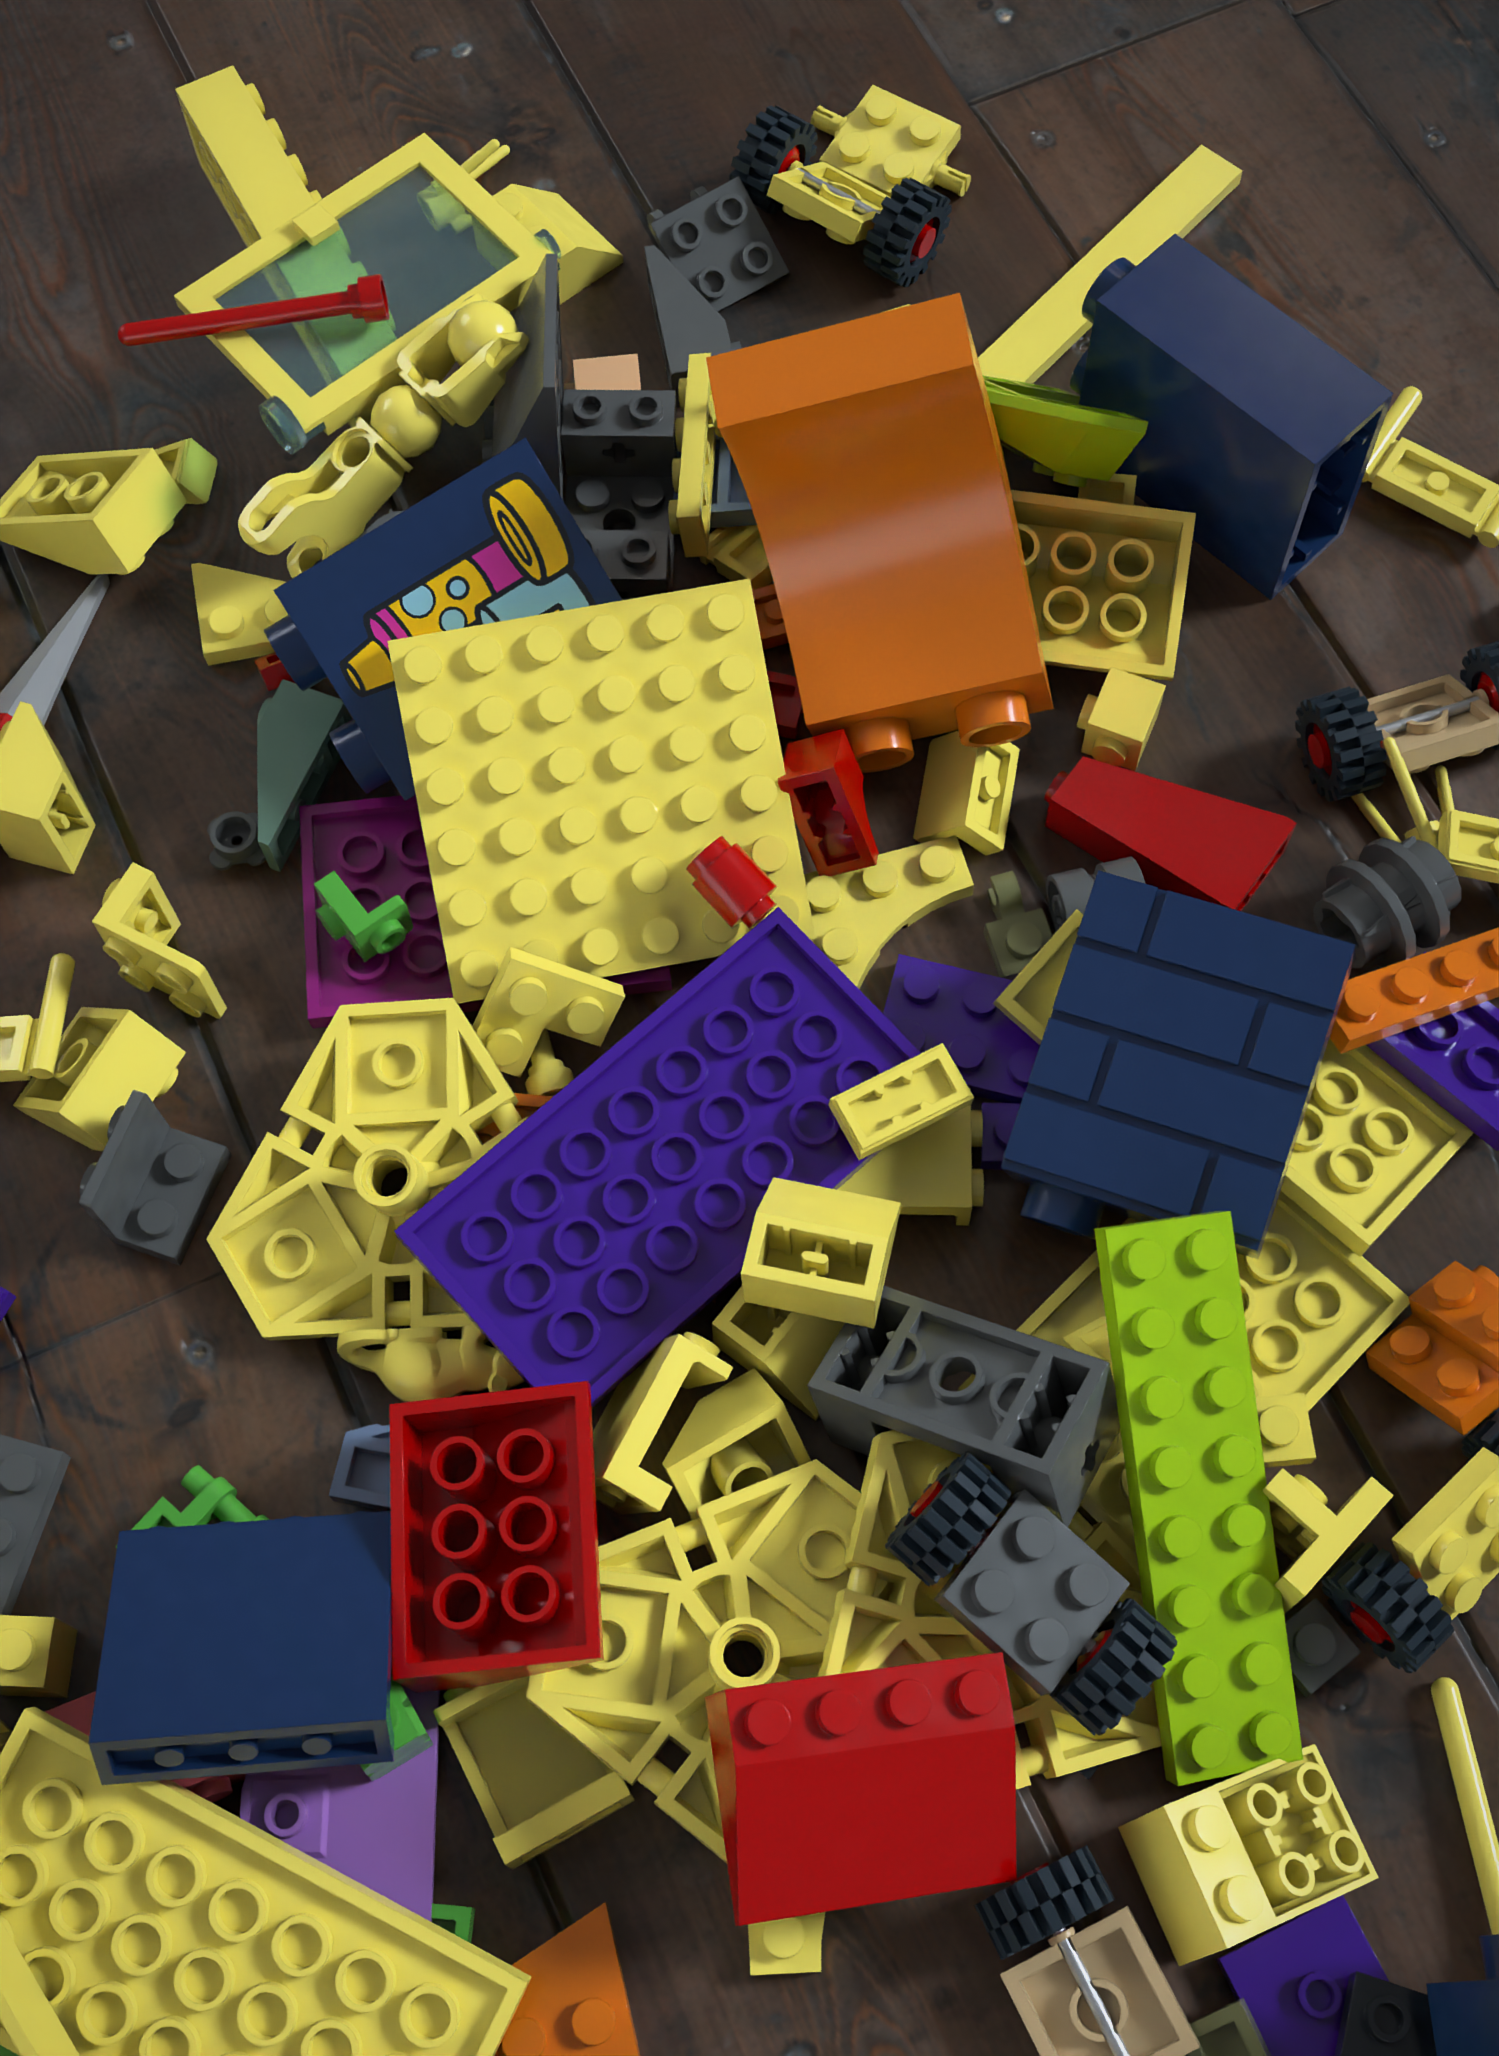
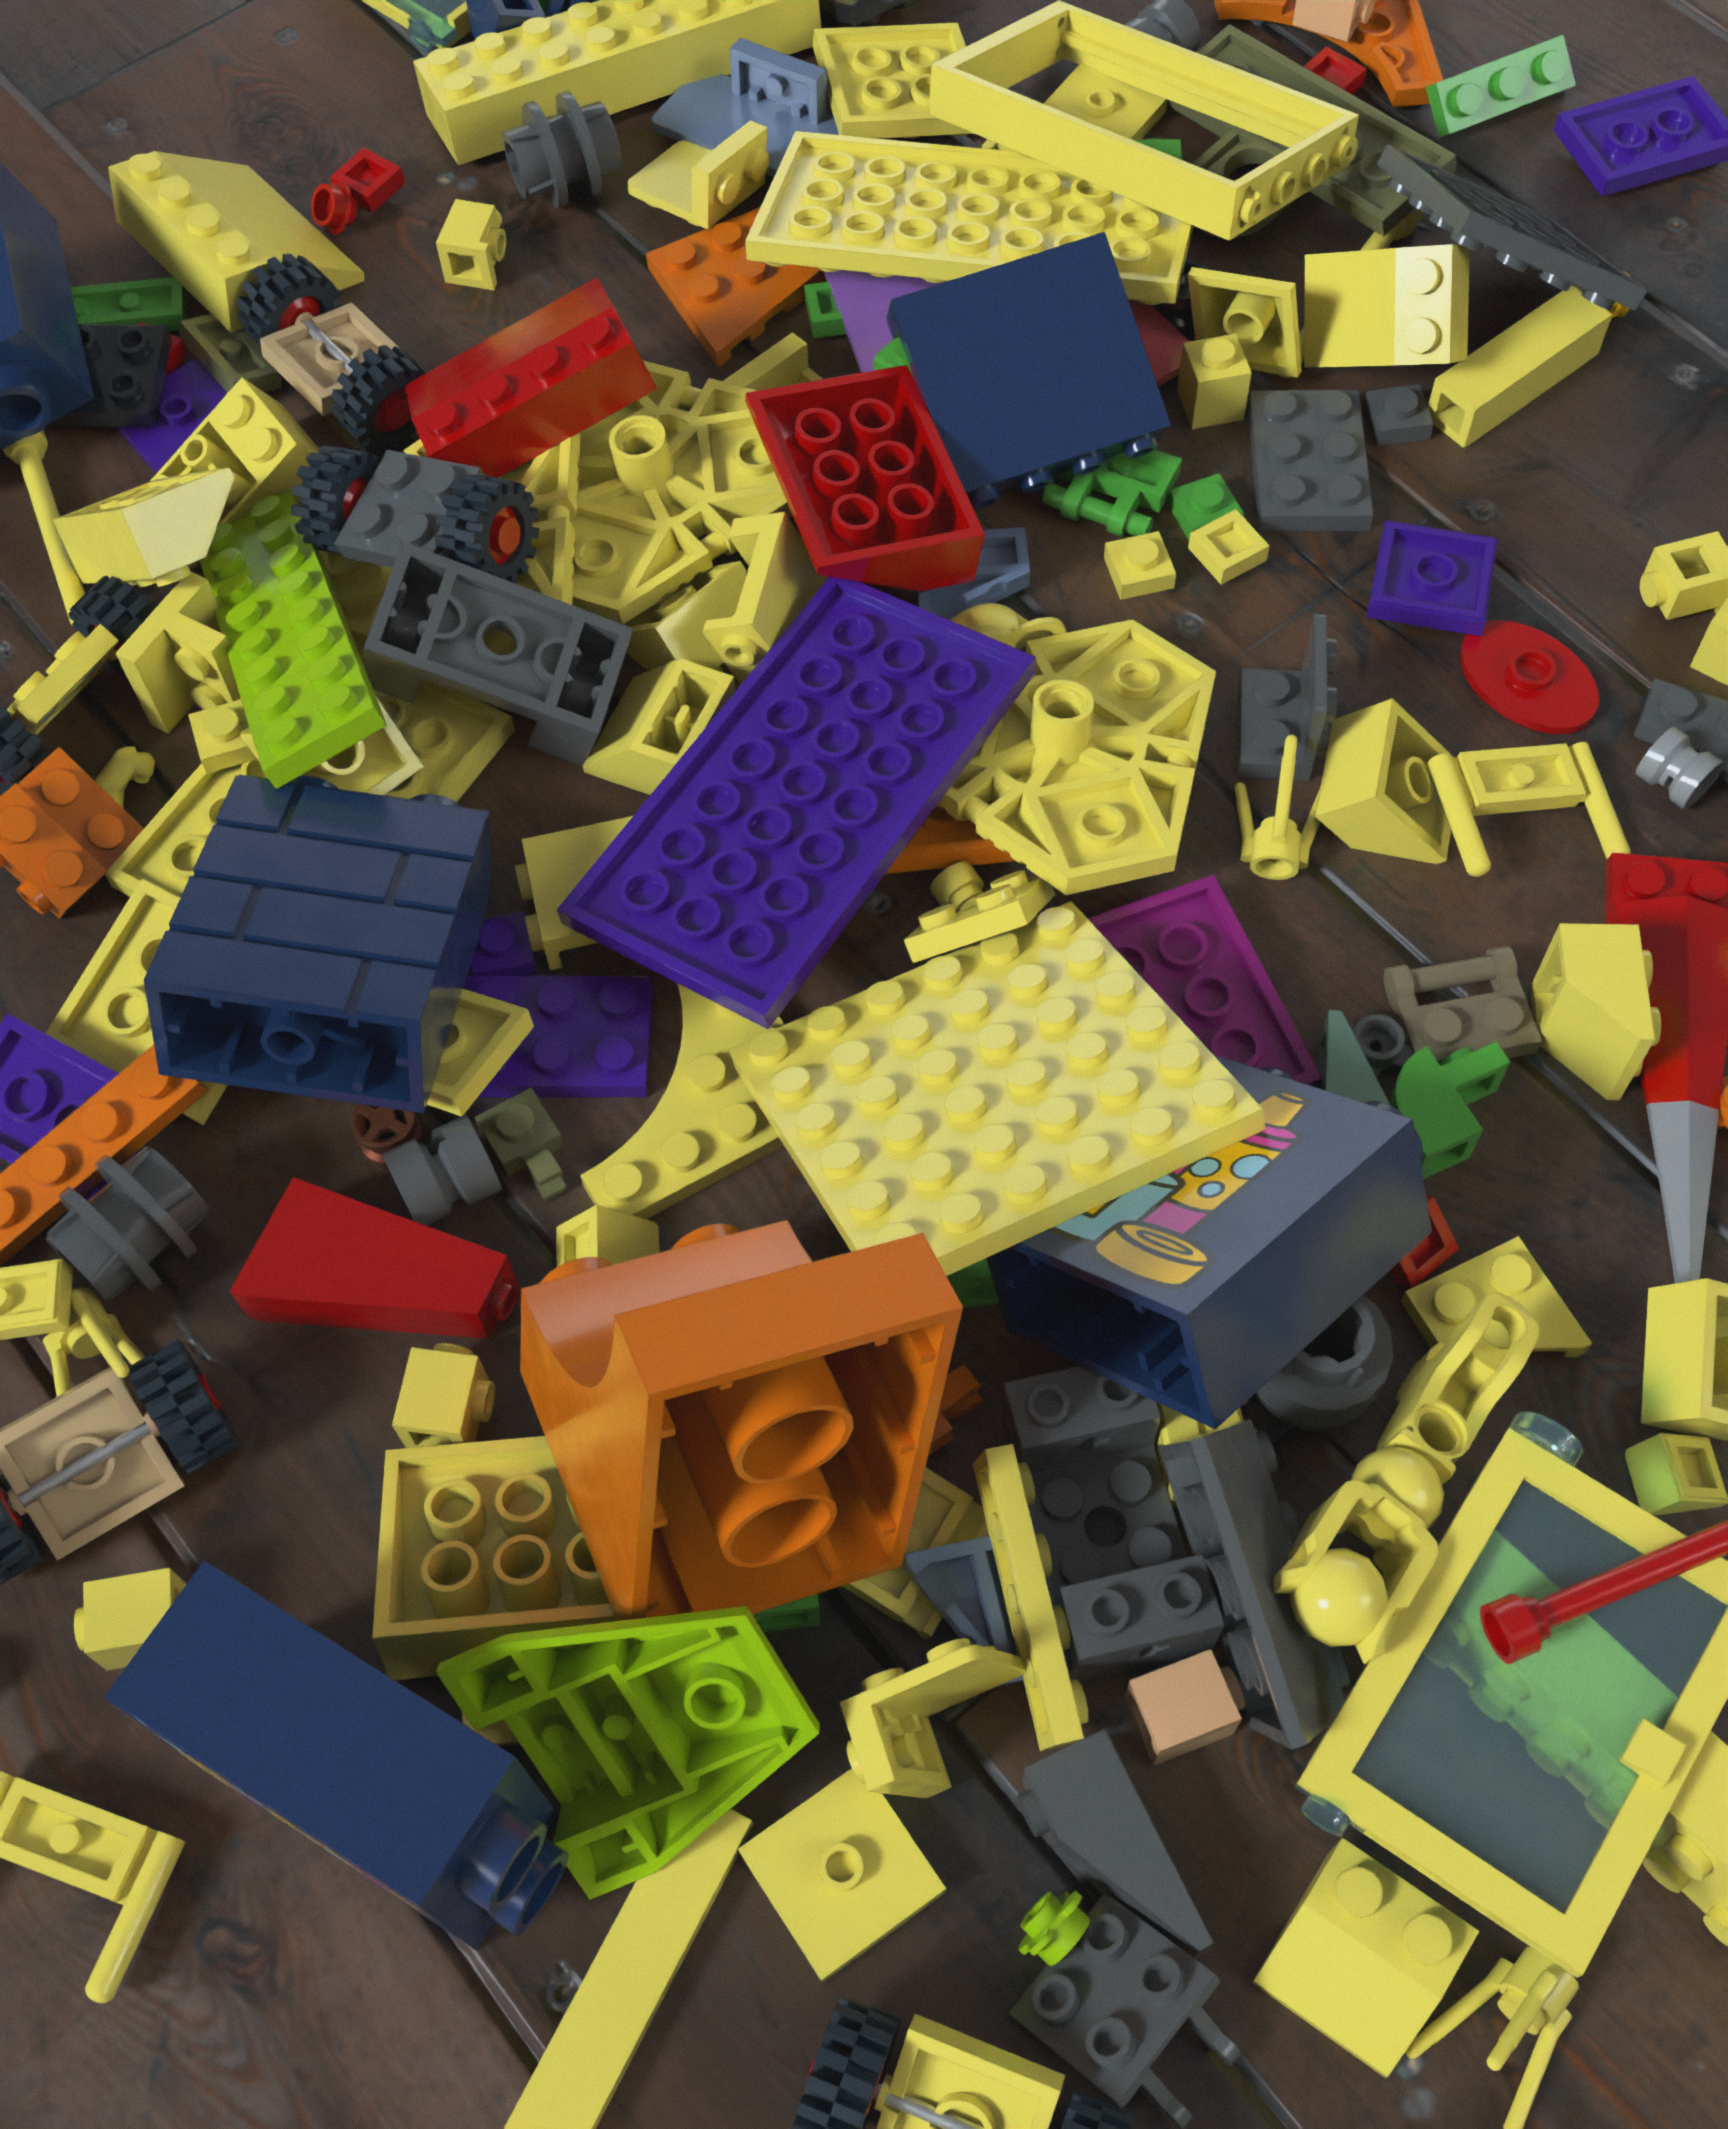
camera: 165 degrees right, 5 degrees down
light yellow bracket [92,862,227,1019] -> none
bright green bracket [314,871,414,962] -> none
red brick [686,836,777,929] -> none
light yellow slope [741,1177,901,1329] -> none
red arch [777,729,879,876] -> none
light yellow plate [828,1043,974,1160] -> none
none -> light yellow slope [53,467,234,588]
none -> light yellow brick [74,1568,186,1670]
none -> light yellow arm [95,746,155,808]
none -> lime plate [1018,1891,1090,1966]
none -> light yellow plate [1104,531,1176,600]
none -> bright green plate [1167,473,1244,540]
none -> light yellow plate [1188,509,1270,585]
none -> light yellow plant [1234,735,1321,880]
none -> dark tan plate [1383,945,1542,1065]
none -> bright green brick [1389,1041,1510,1179]

